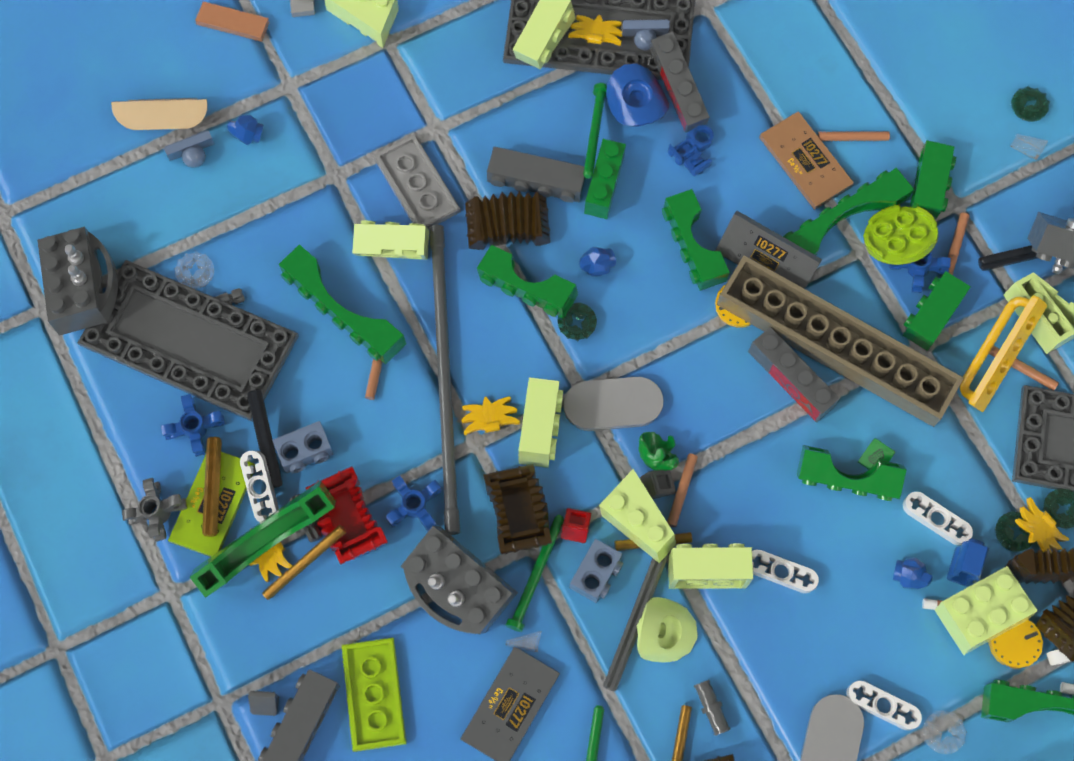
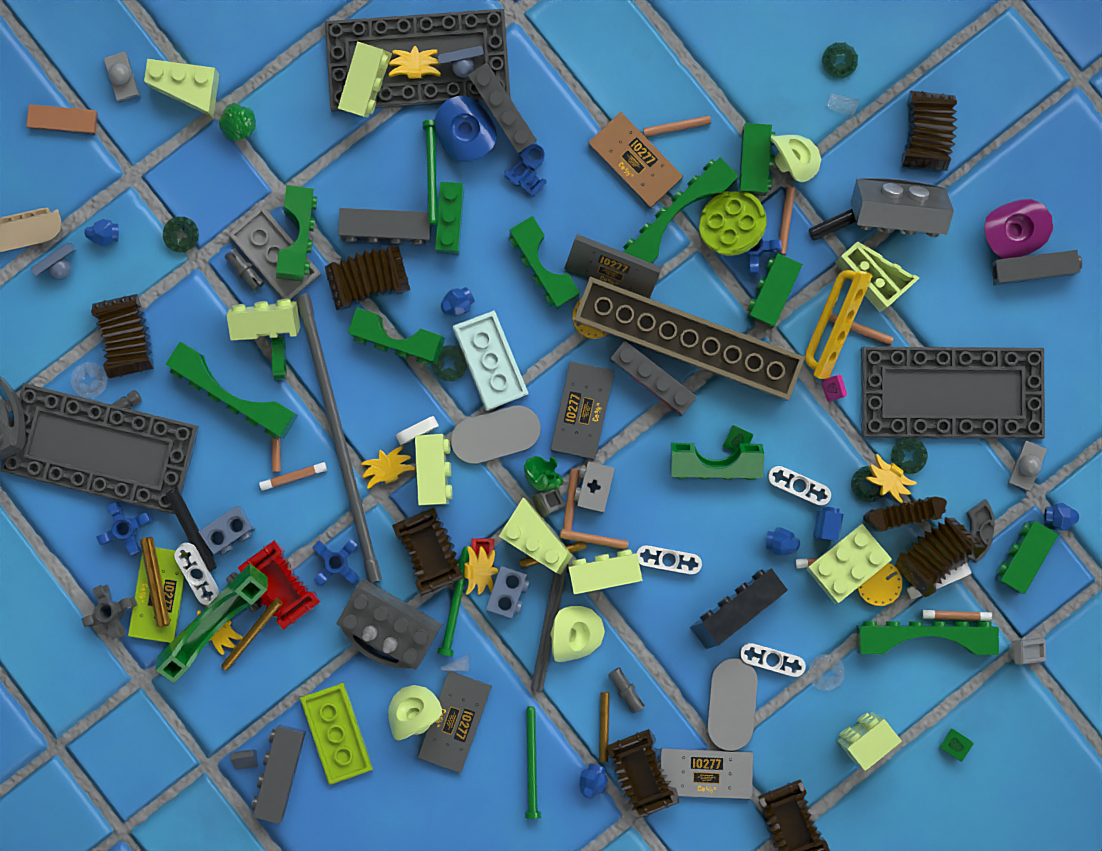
camera: 10 degrees left, 15 degrees up
none -> dark brown piece [91,294,154,379]
none -> clear green gear [163,216,199,253]
none -> green hair [219,103,256,141]
none -> dark grey pin [224,248,265,292]
none -> nougat bar [259,462,327,491]
none -> green beam [272,337,287,380]
none -> green arch [276,185,317,282]
none -> yellowish green hat [388,685,442,741]
none -> white beam [395,416,439,446]
none -> light aqua tile [452,310,529,411]
none -> yellow piece [464,546,499,595]
none -> dark grey tile [551,361,614,460]
none -> nougat bar [560,529,628,550]
none -> light grey brick [574,461,615,513]
none -> black wedge [690,568,788,649]
none -> yellowish green hat [771,135,821,182]
none -> dark pink slope [821,374,847,402]

